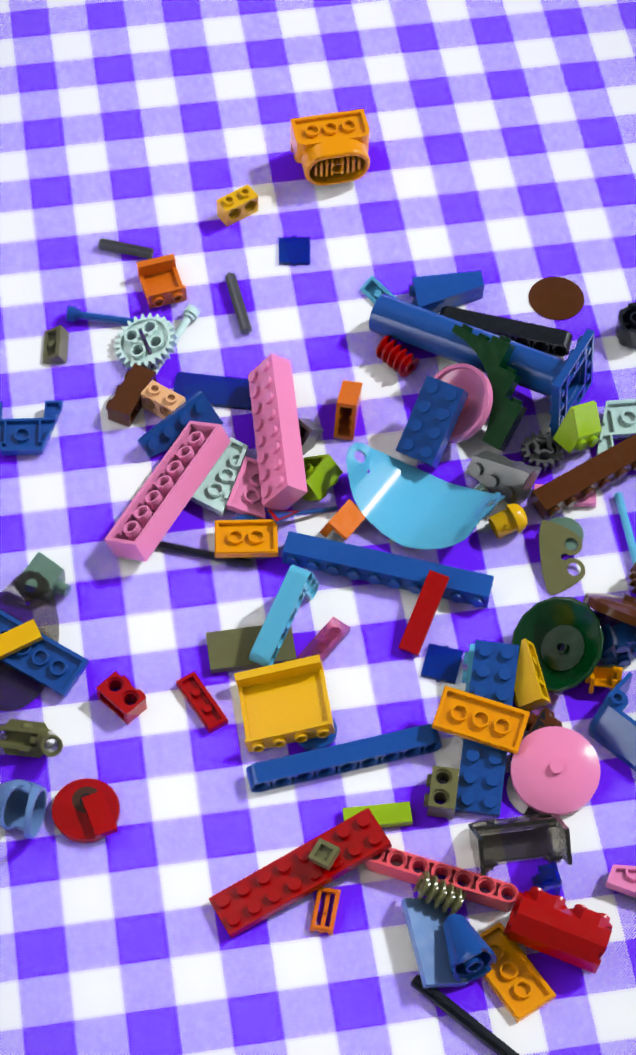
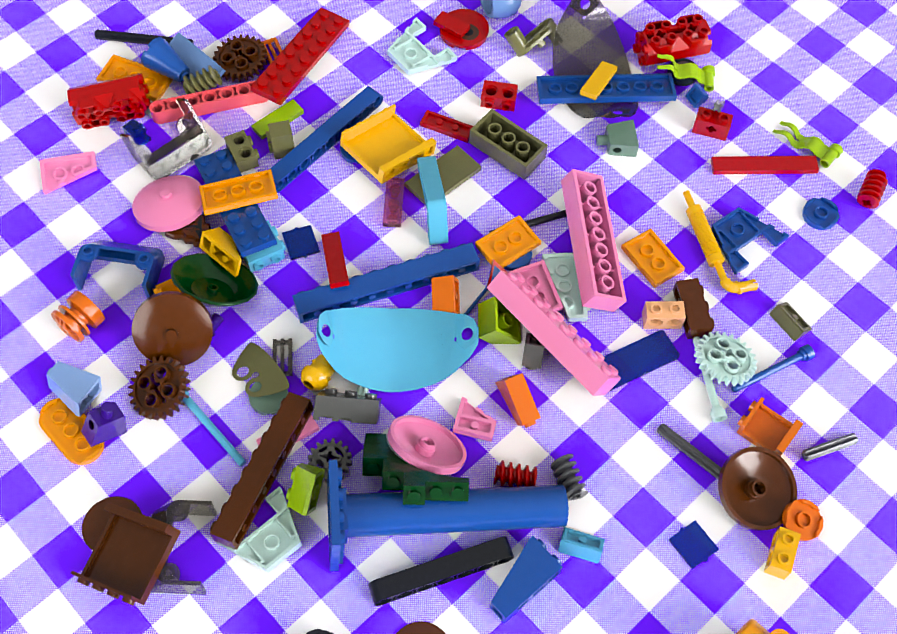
camera: 145 degrees right, 5 degrees up
blue wing [137,391,224,457] -> none
olive plate [308,838,341,870] -> none
blue brick [395,375,469,468] -> none
none -> reddish brown gear [212,34,268,82]
none -> olive brick [266,120,295,160]
none -> clear smoke tile [273,338,293,376]
none -> light aqua wing [387,17,458,75]
none -> bright pink wing [453,397,497,442]
none -> olive brick [469,109,548,180]
none -> dark grey piece [550,454,589,501]
none -> light orange tile [621,228,685,288]
none -> yellow piece [683,190,758,295]
none -> reddish brown dish [718,447,797,531]
none -> orange tile [782,499,824,542]

